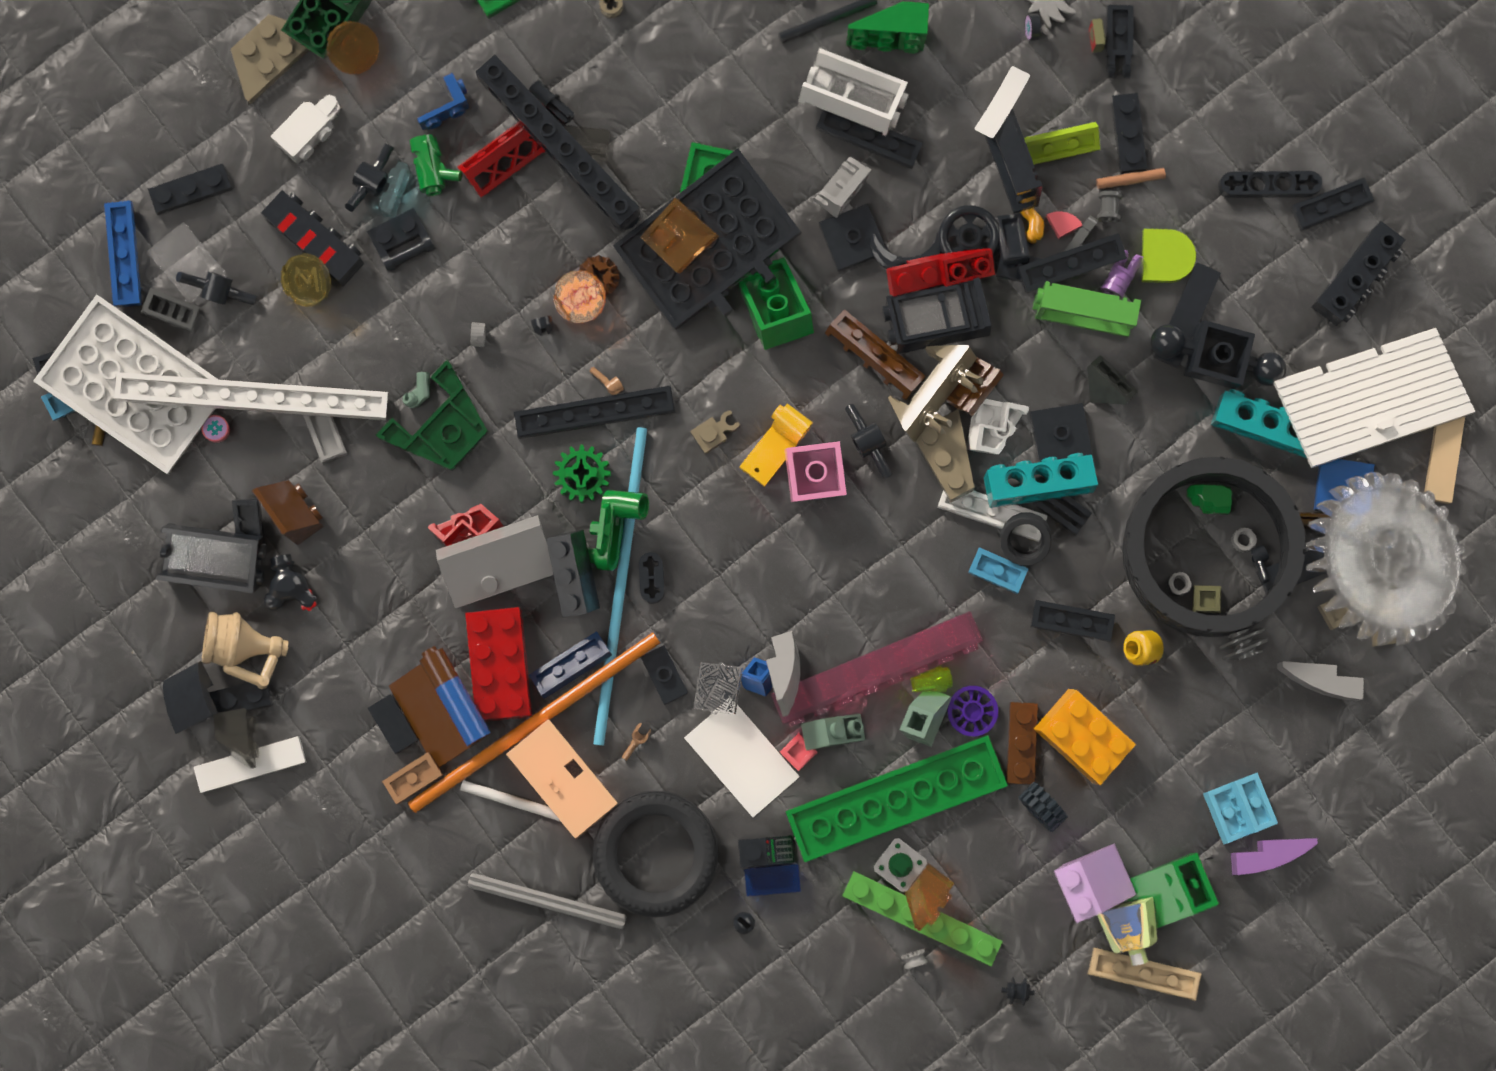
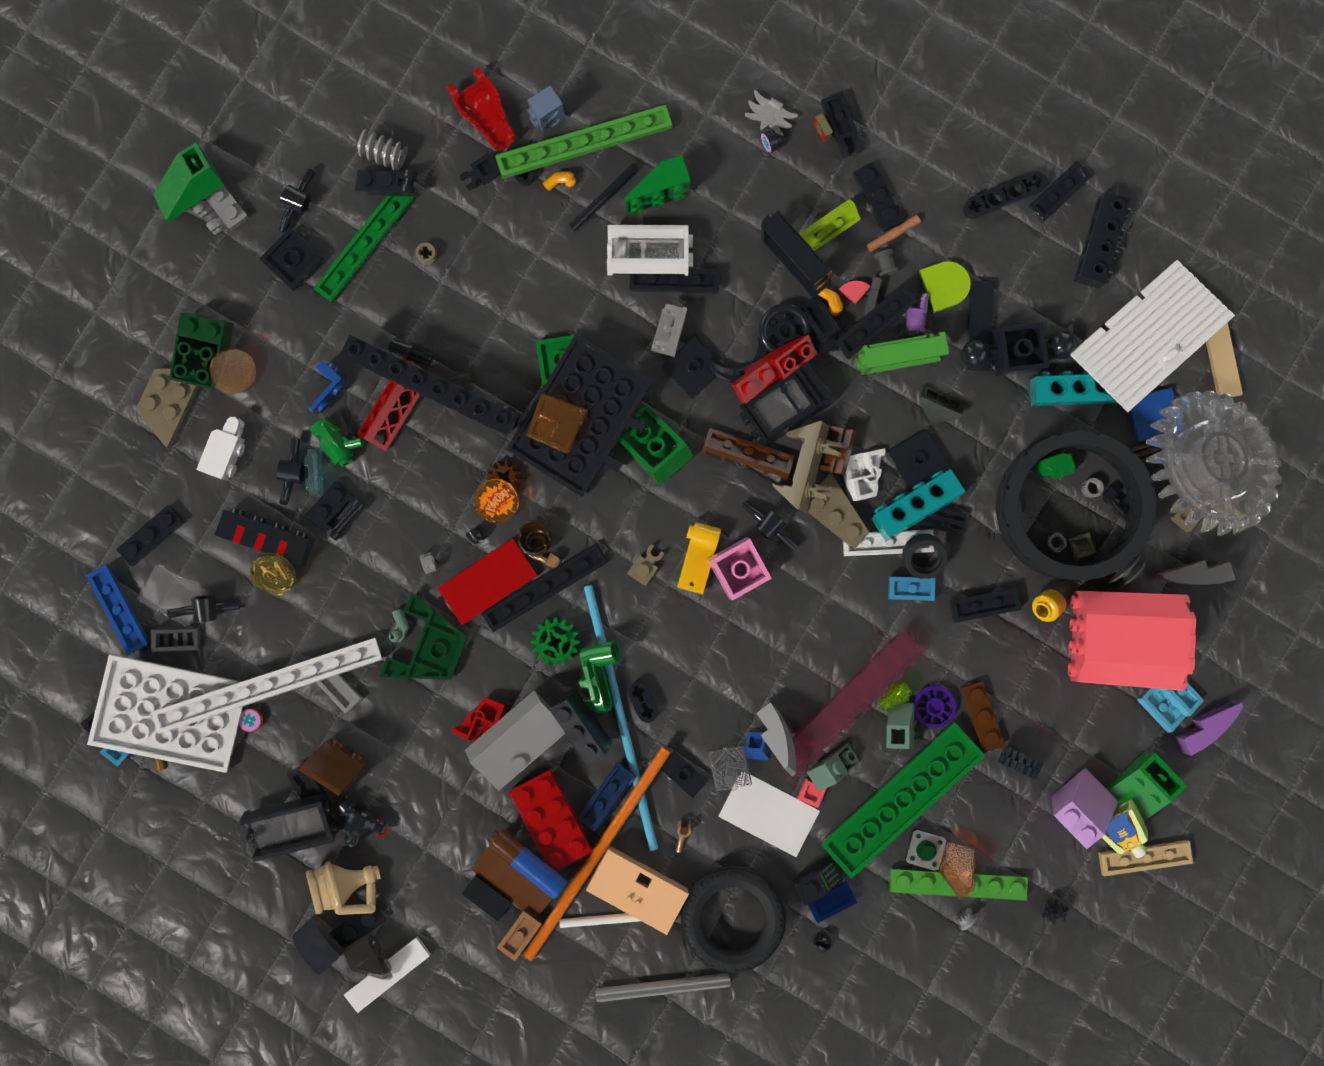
camera: 25 degrees left, 5 degrees up
white sticker [975,66,1030,138] -> none
light orange brick [1034,689,1136,785] -> none
none -> red tile [438,538,538,625]
none -> dark brown hair [518,520,552,557]
none -> coral windscreen [1068,591,1196,691]

